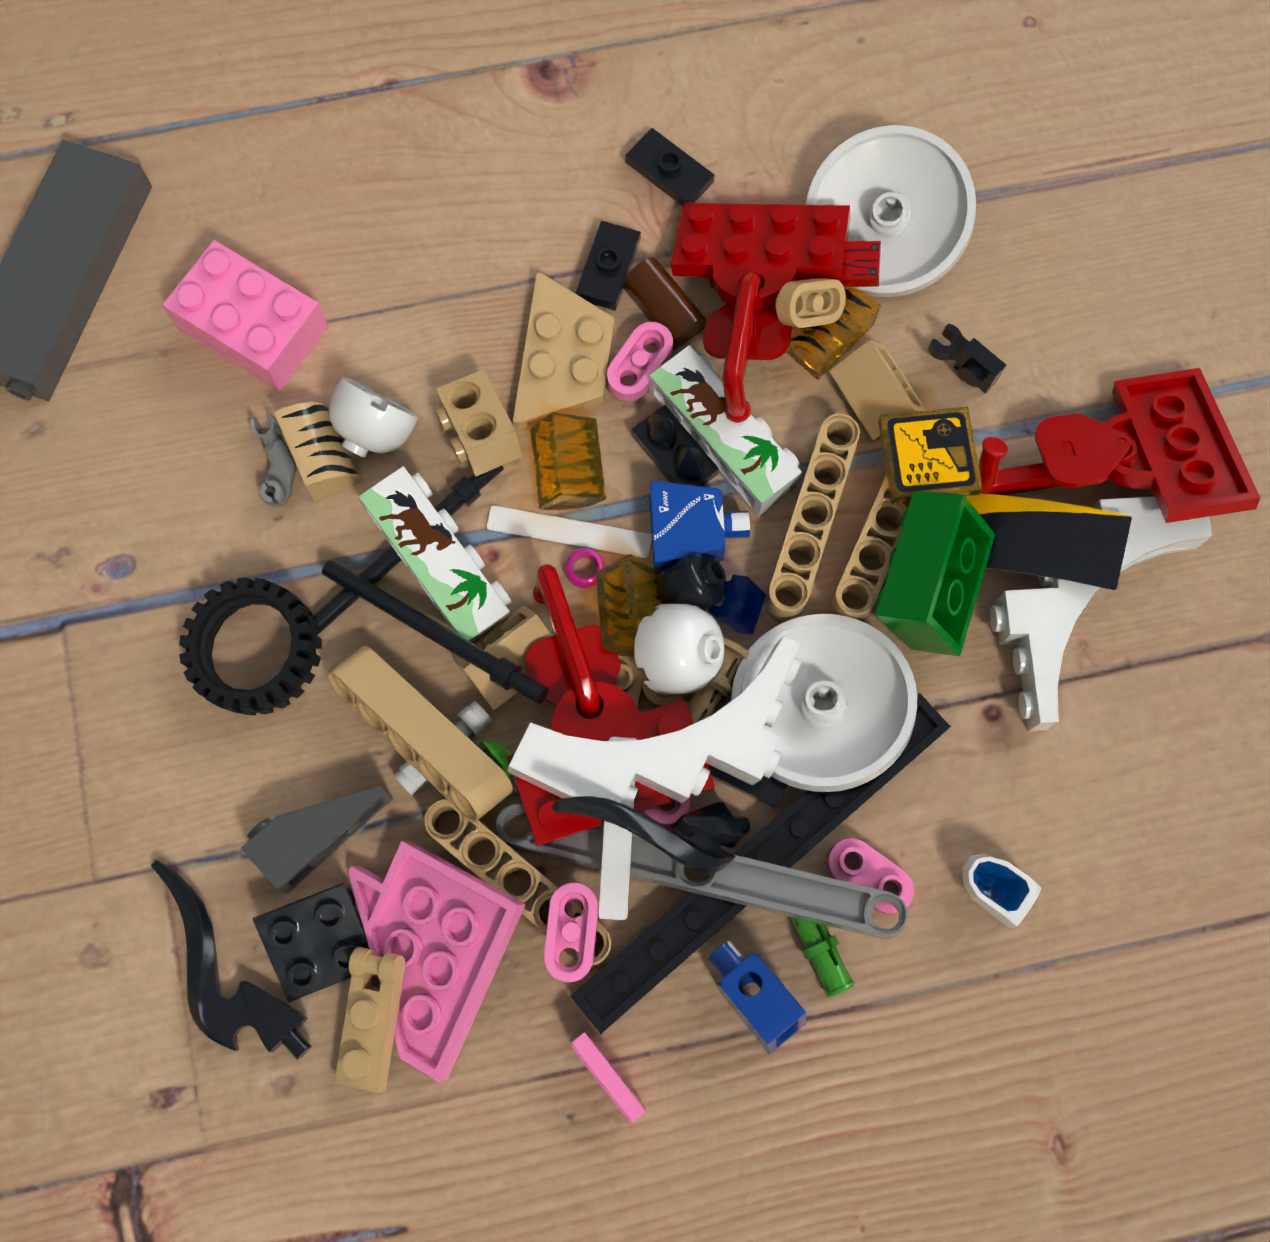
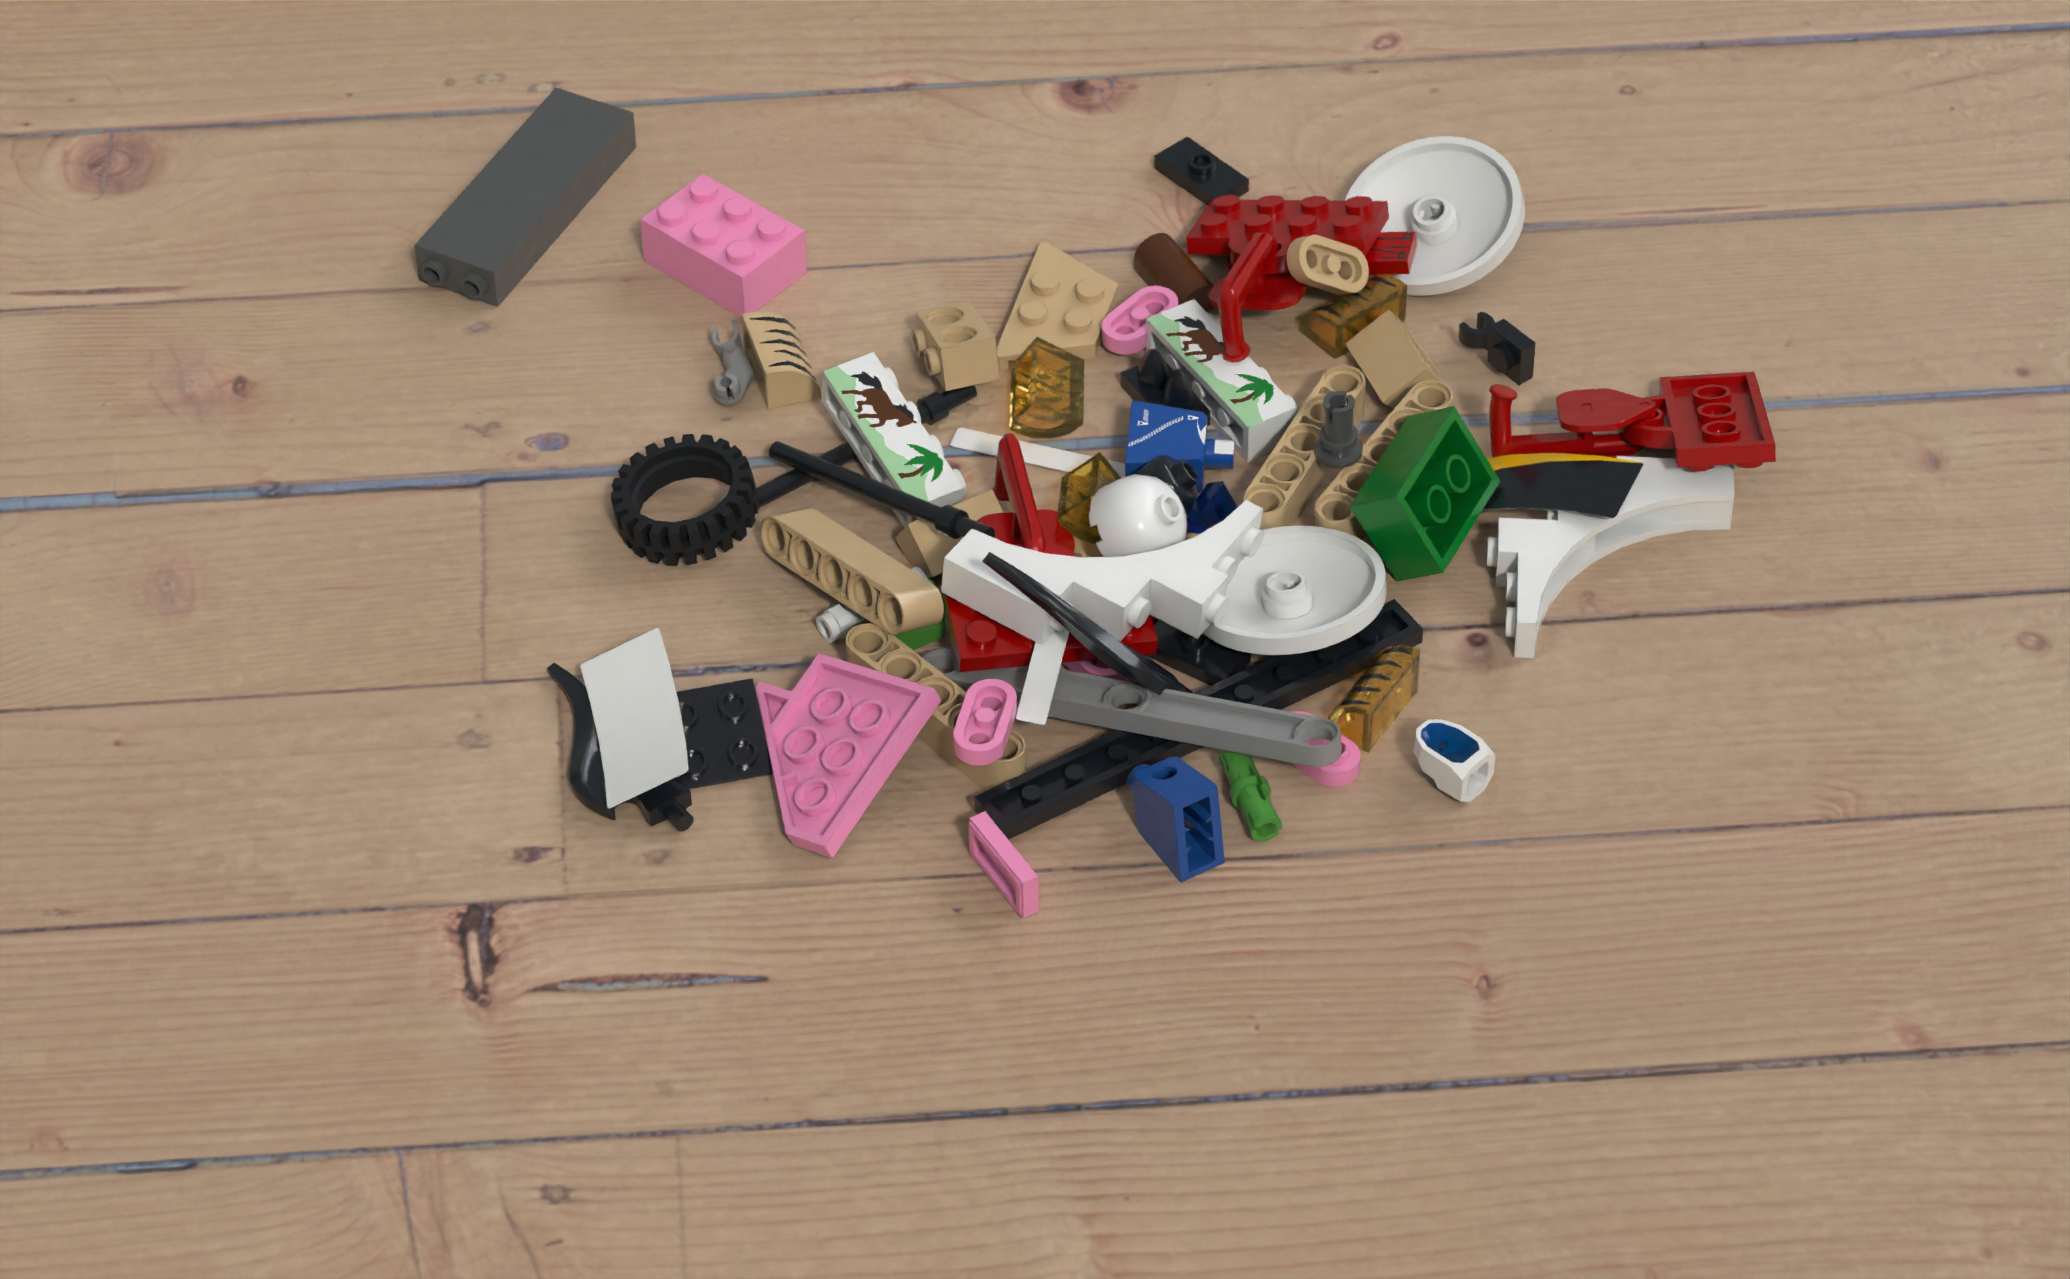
camera: 10 degrees right, 30 degrees down
dark grey slope [241,786,393,894] -> none
white cylinder [329,376,419,457] -> none
tan plate [334,947,405,1093] -> none
dark pink piece [565,548,605,588] -> none
black plate [576,221,641,311] -> none
tile [878,406,983,503] -> none
none -> white sticker [580,628,689,808]
none -> dark grey pin [1315,391,1363,468]
none -> clear yellow brick [1328,645,1420,753]

